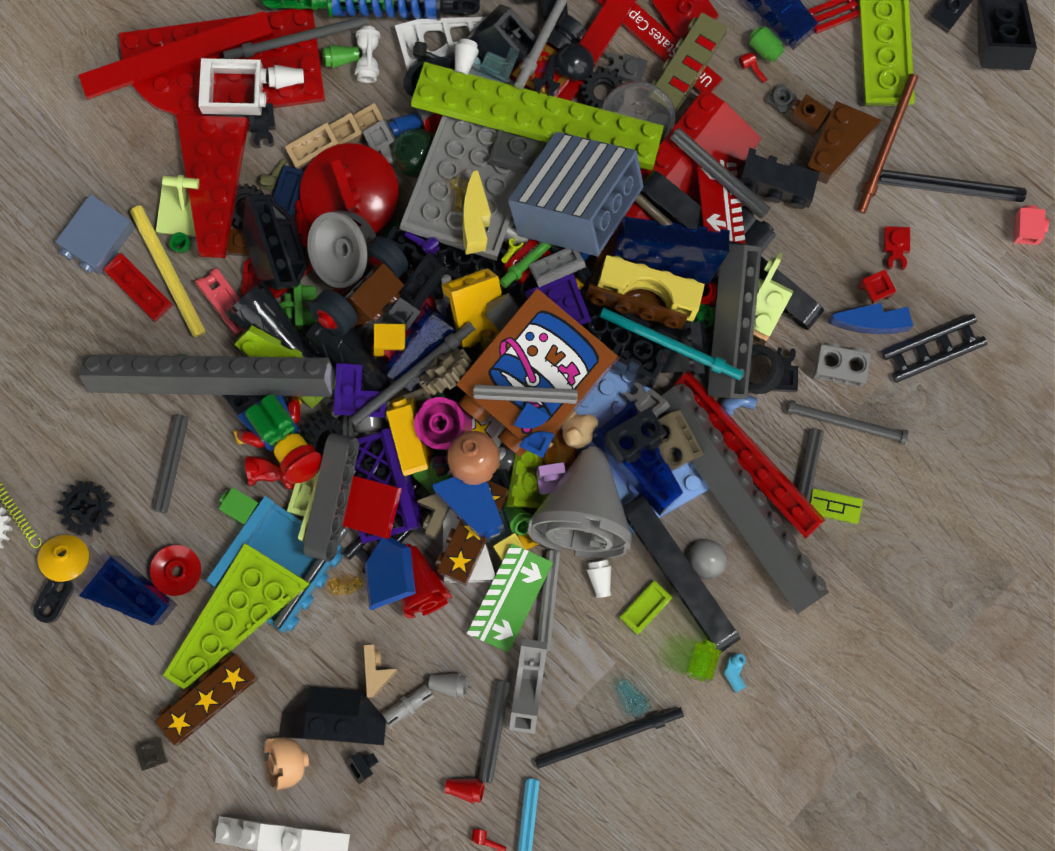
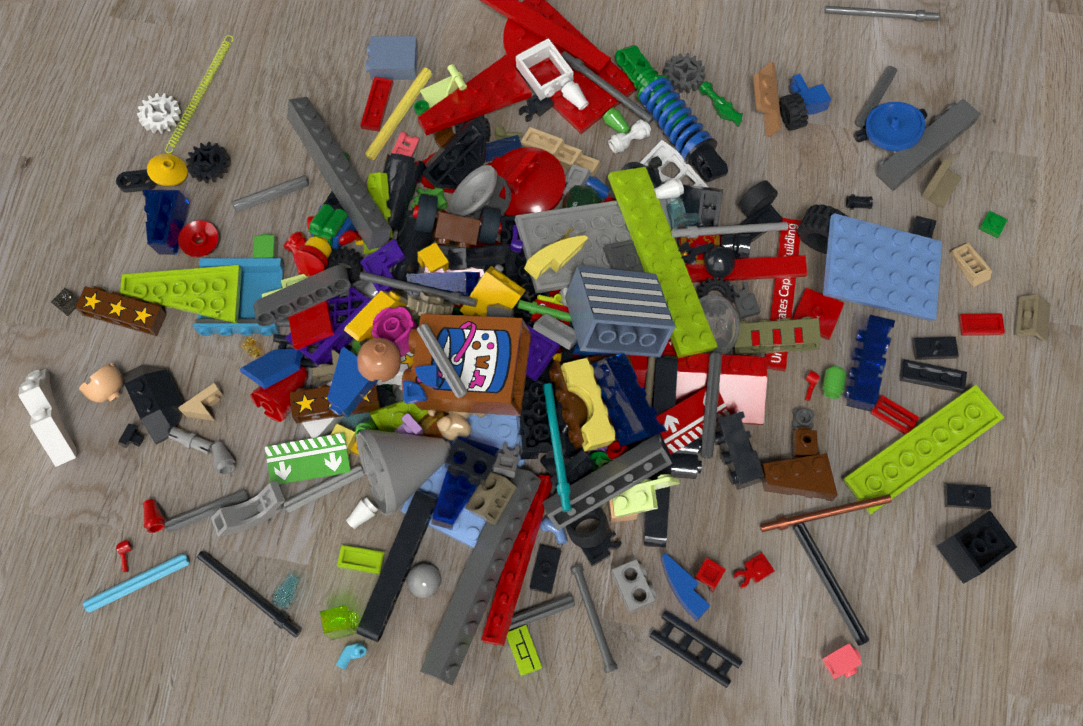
camera: 60 degrees right, 10 degrees down
none -> black plate [530,546,562,594]

